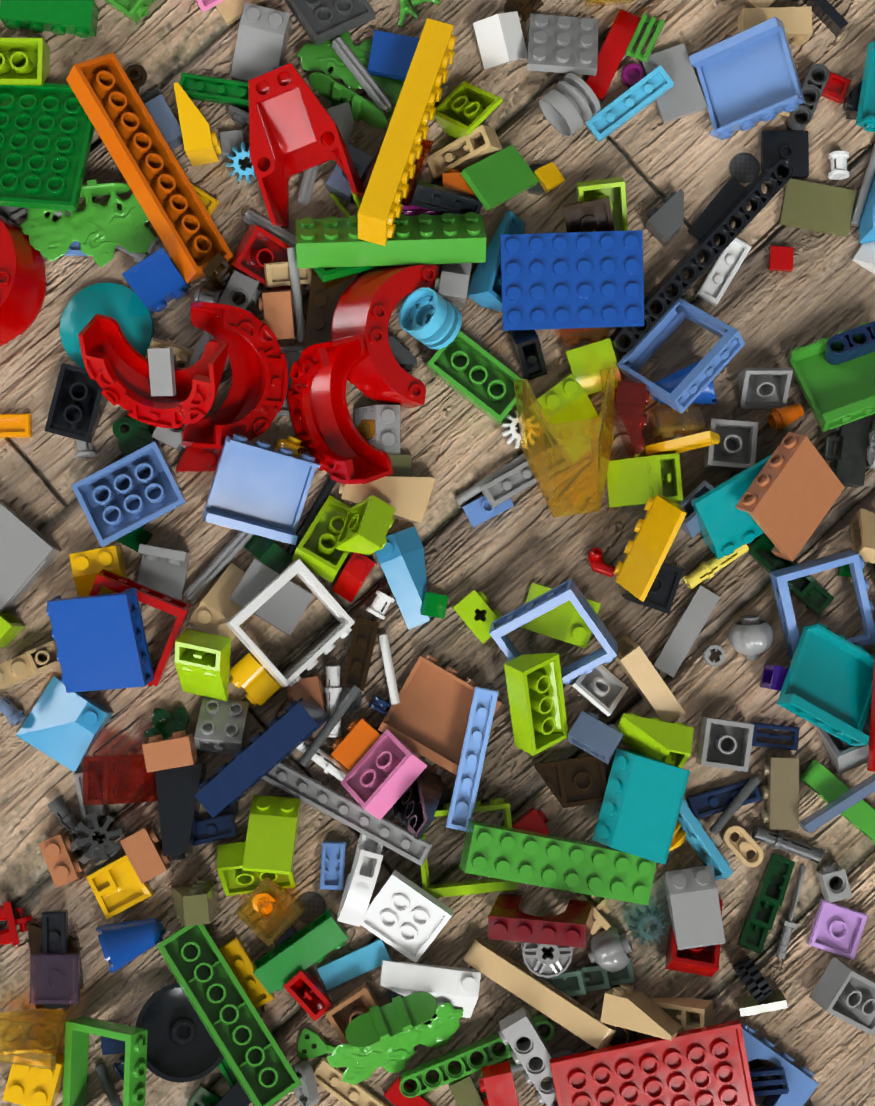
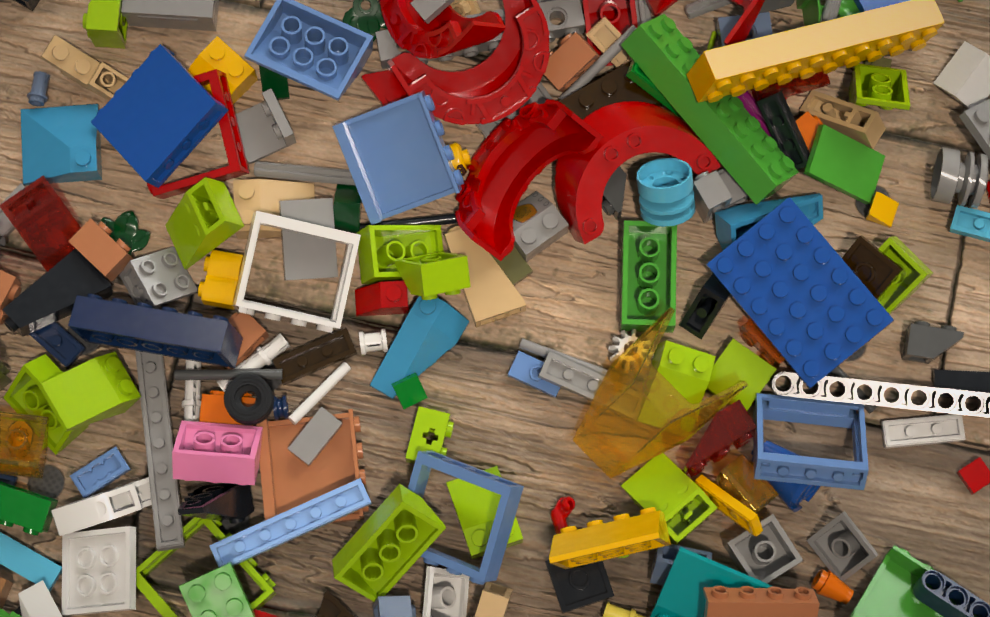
camera: 55 degrees right, 10 degrees down
none -> black tyre [224,374,274,425]
none -> light grey tile [287,407,343,466]

